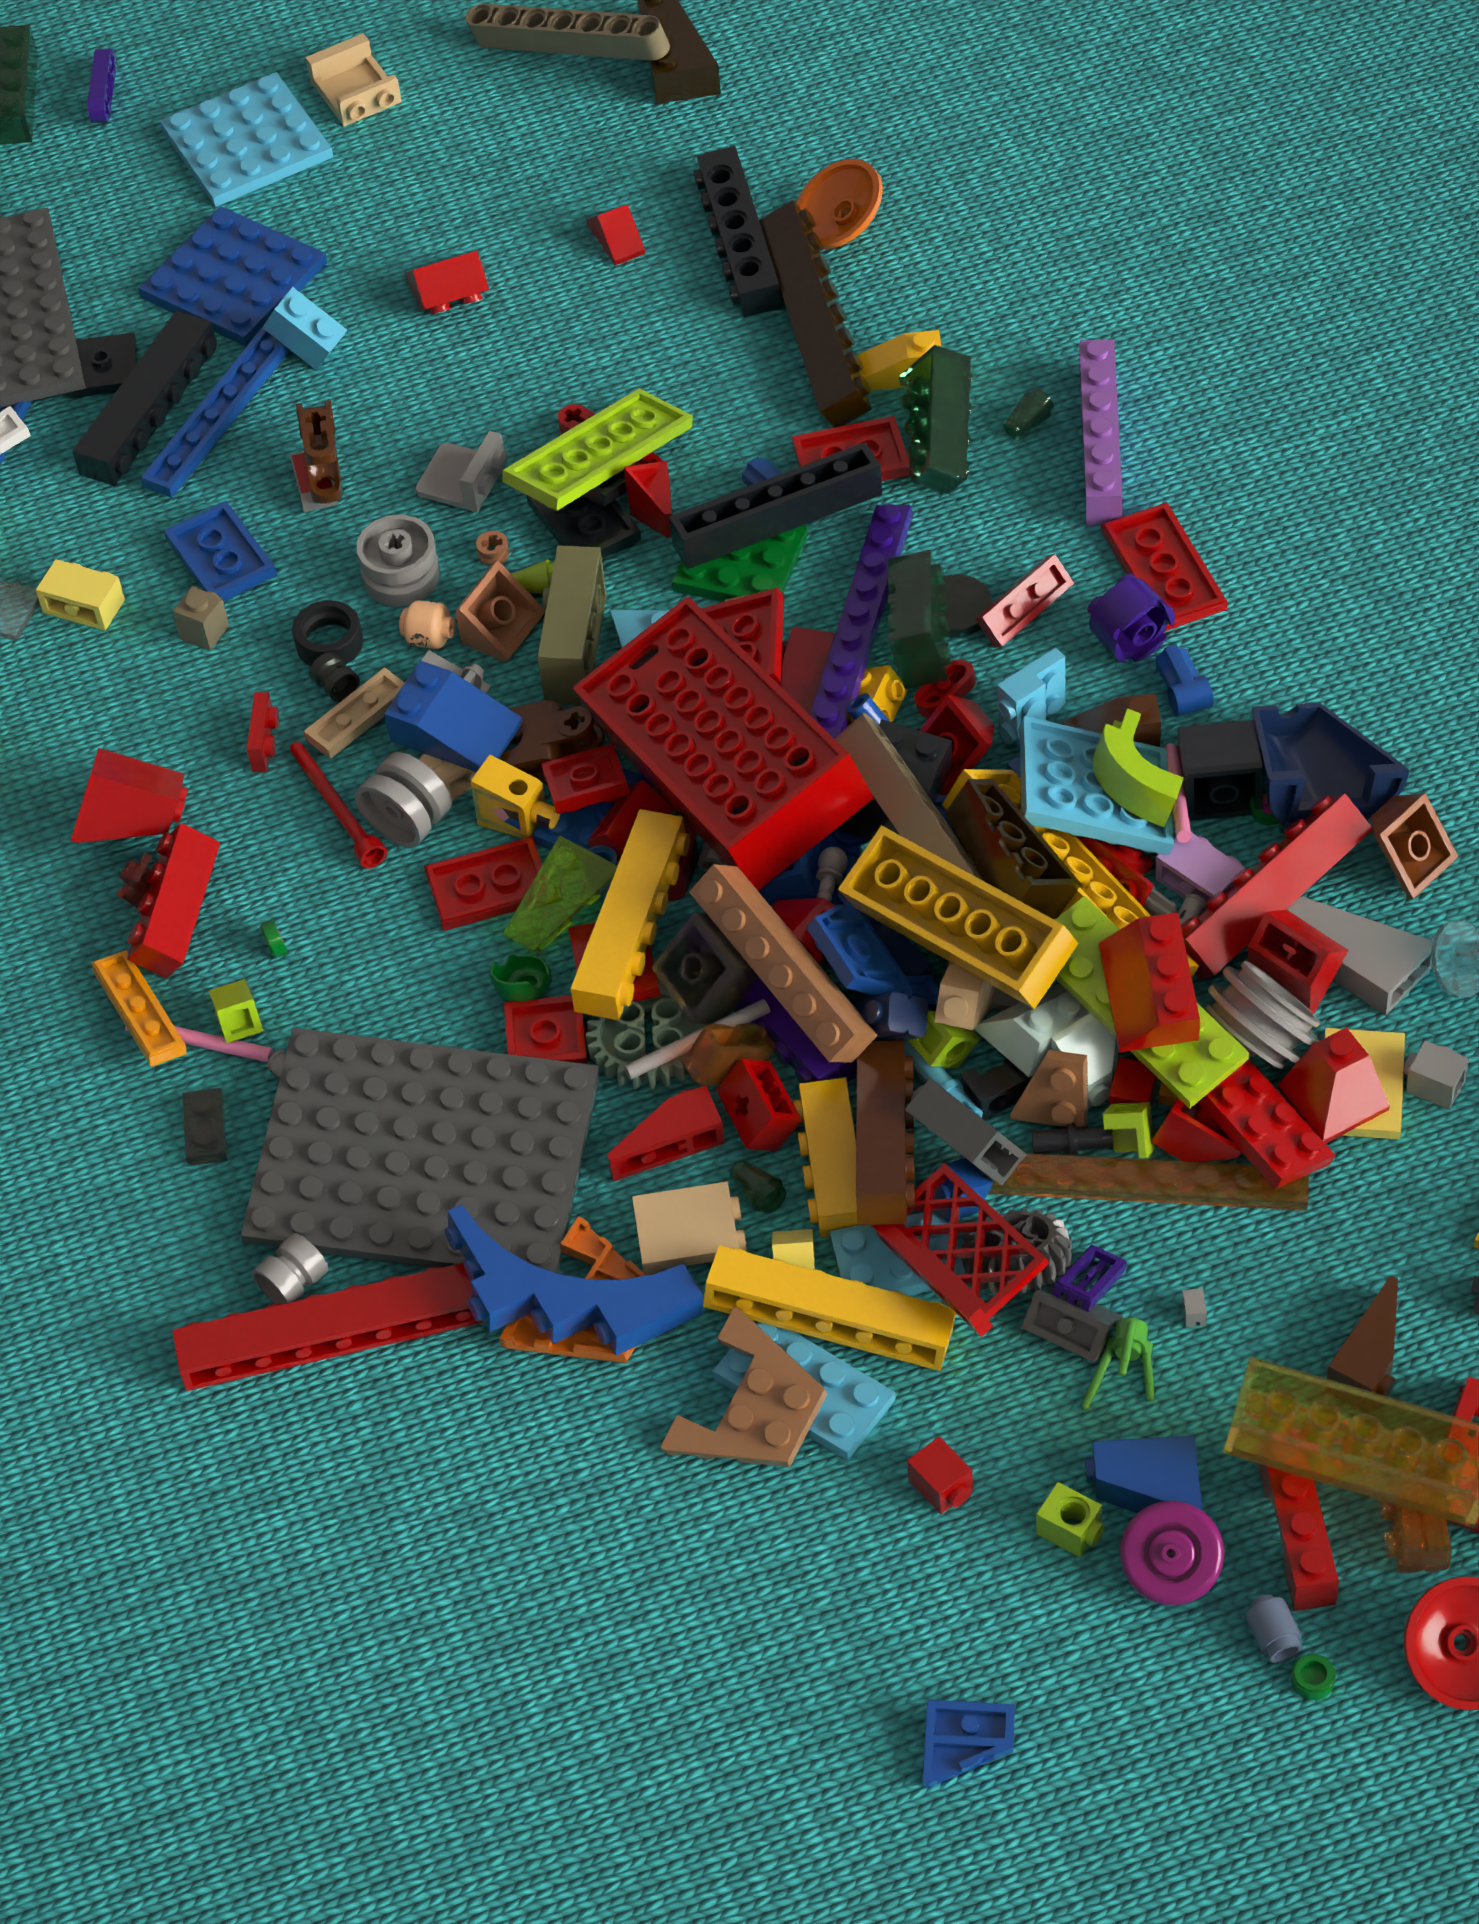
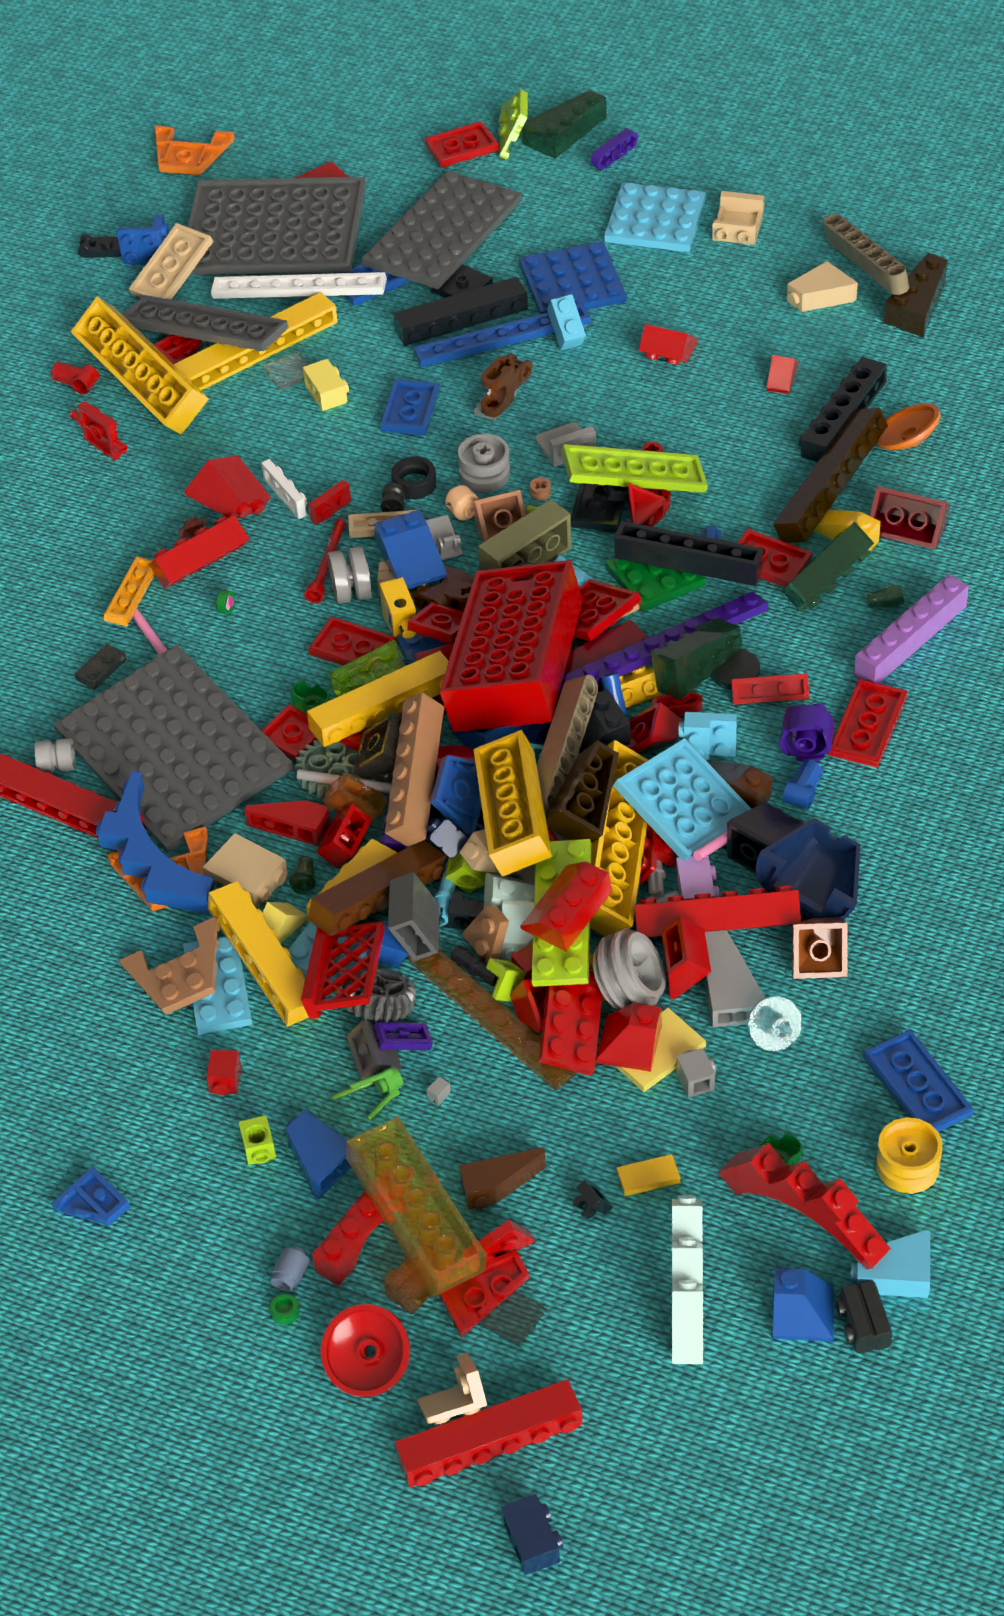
camera: 40 degrees right, 5 degrees down
dark tan brick [173,586,229,650] -> none
lime brick [208,979,263,1044] -> none
lime arch [1092,708,1184,827] -> none
magenta wheel [1120,1501,1225,1605] -> none
none -> white plate [261,459,307,519]
none -> tan slope [787,261,858,312]
none -> dark red slope [870,486,951,550]

